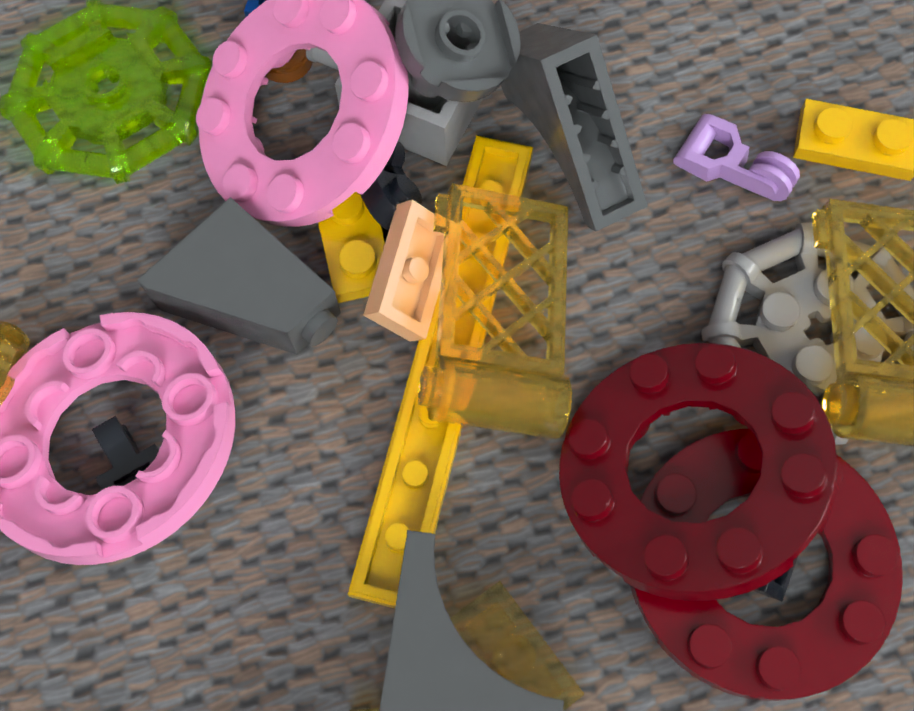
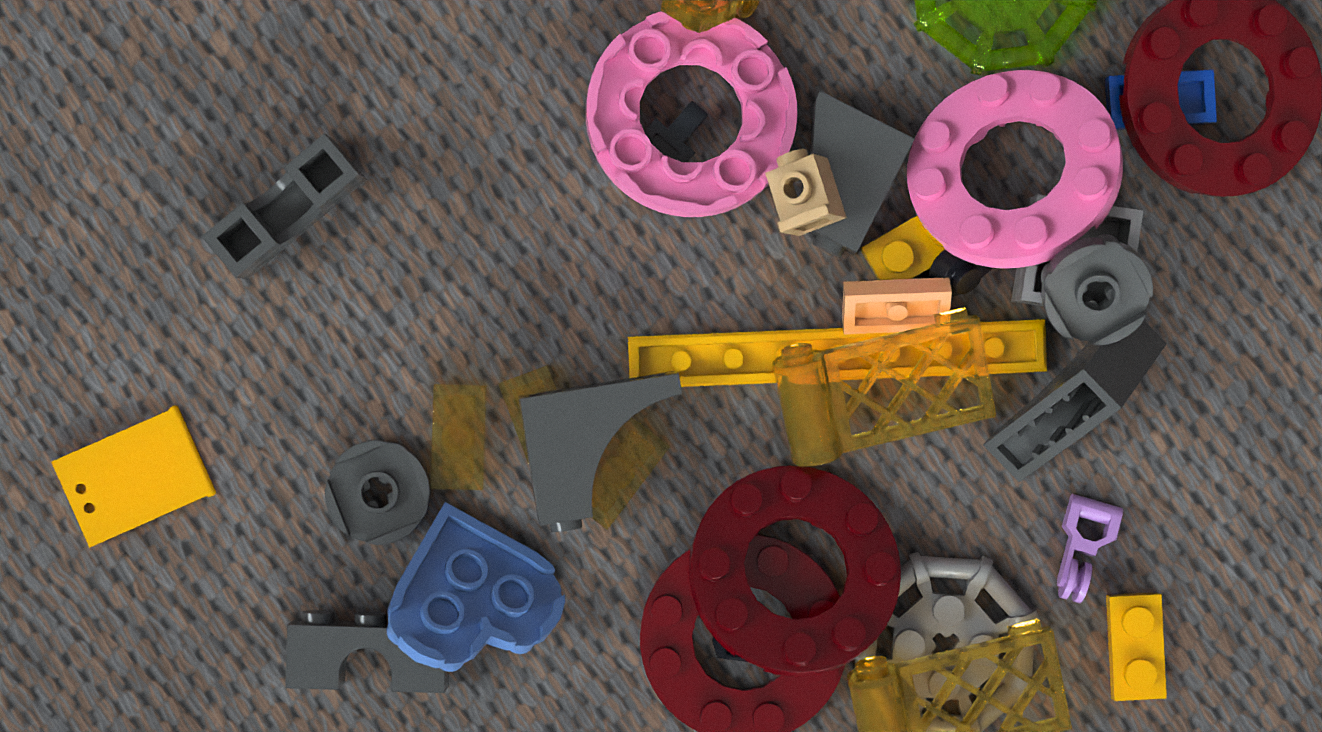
camera: 70 degrees right, 20 degrees up
none -> tan brick [765,149,847,236]

